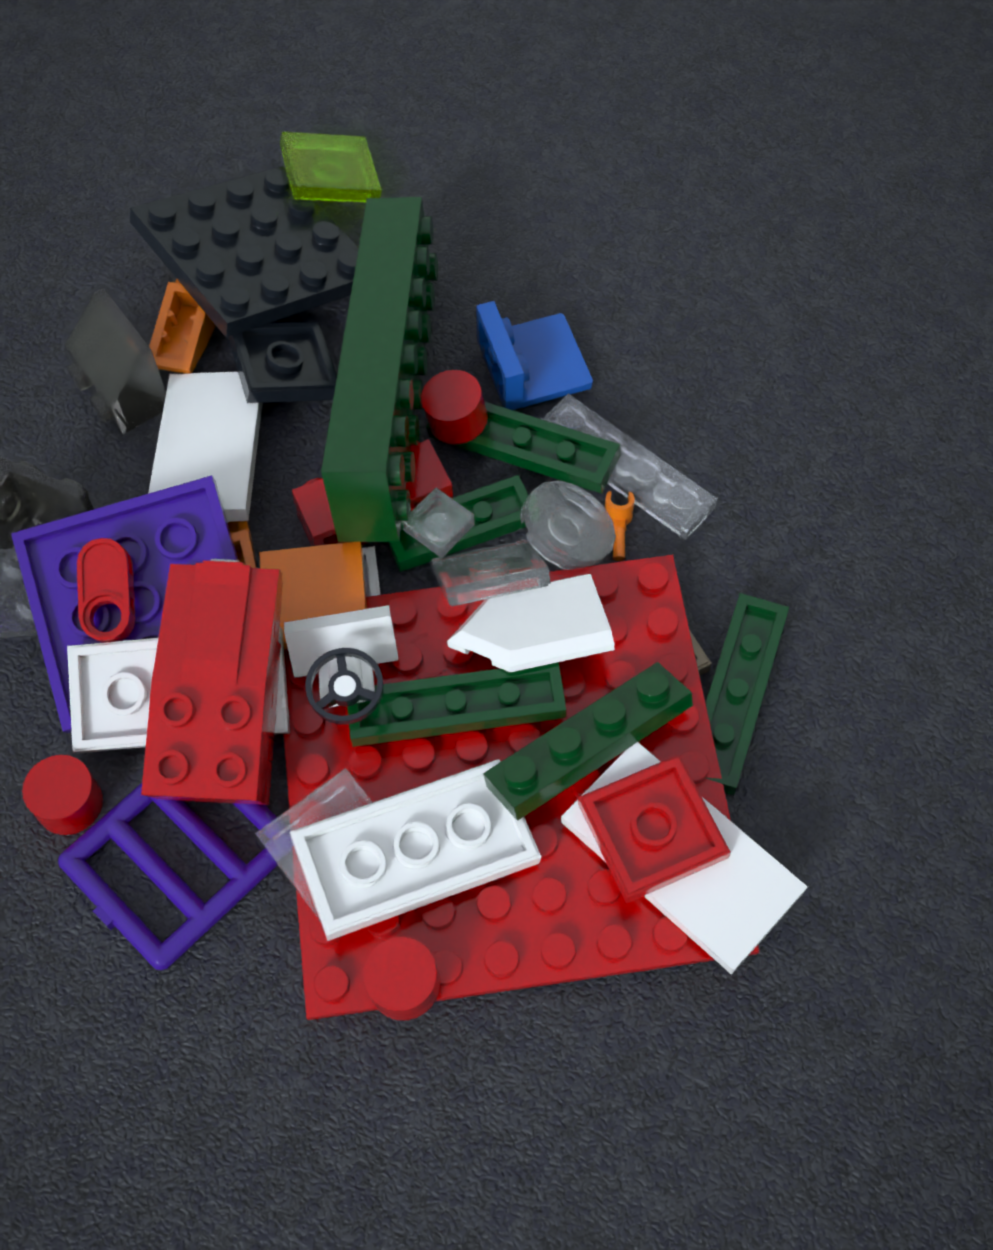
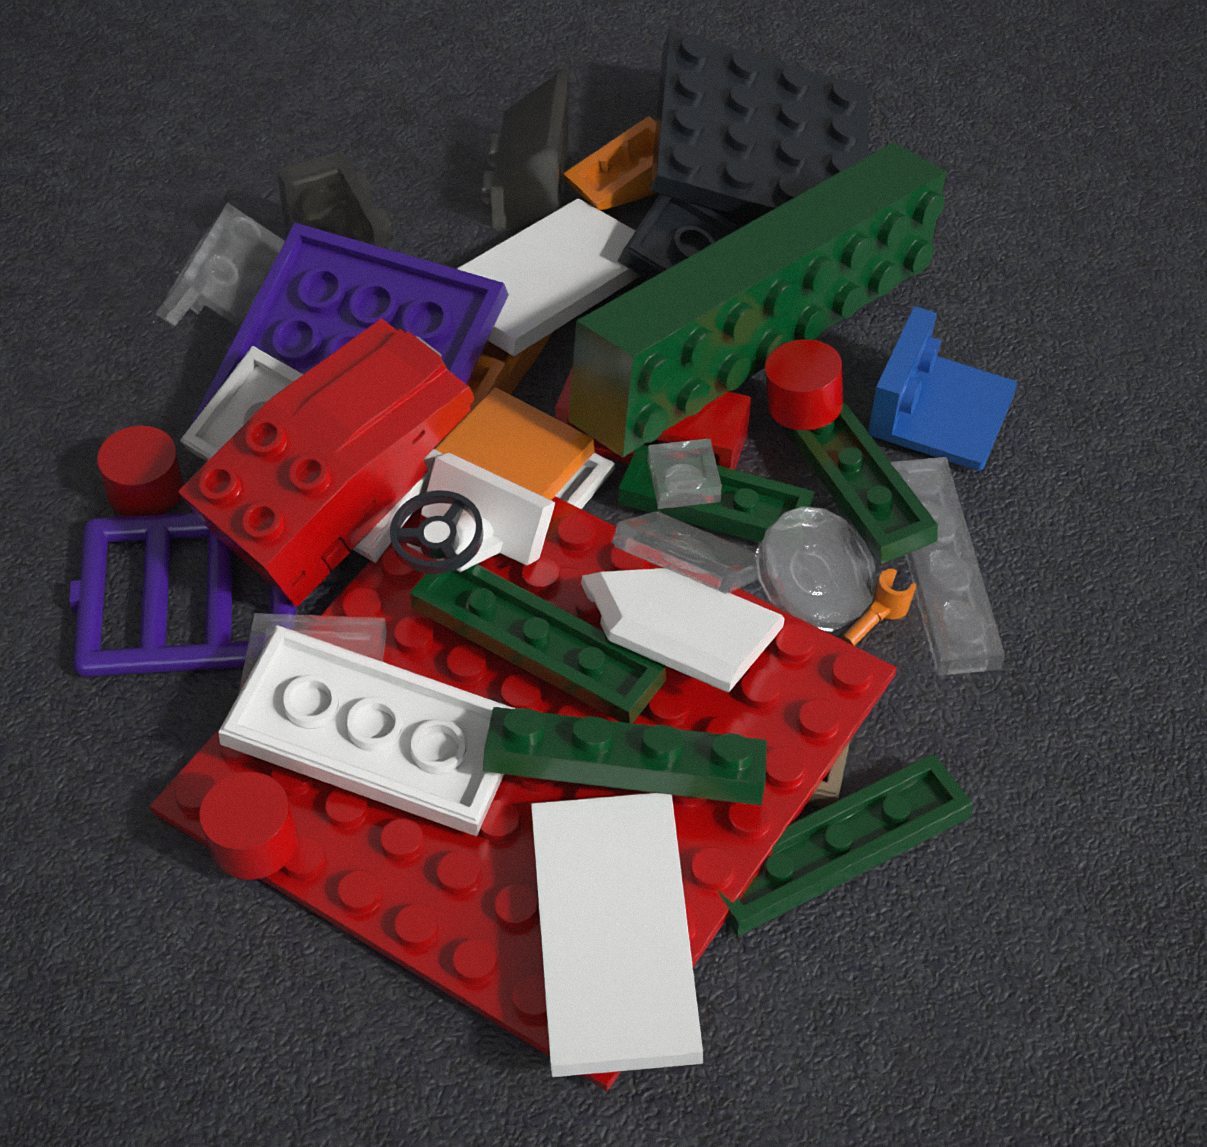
camera: 40 degrees right, 10 degrees down
red piece [77,538,136,643] -> none
clear neon green tile [280,131,382,202] -> none
red tile [578,754,731,904] -> none

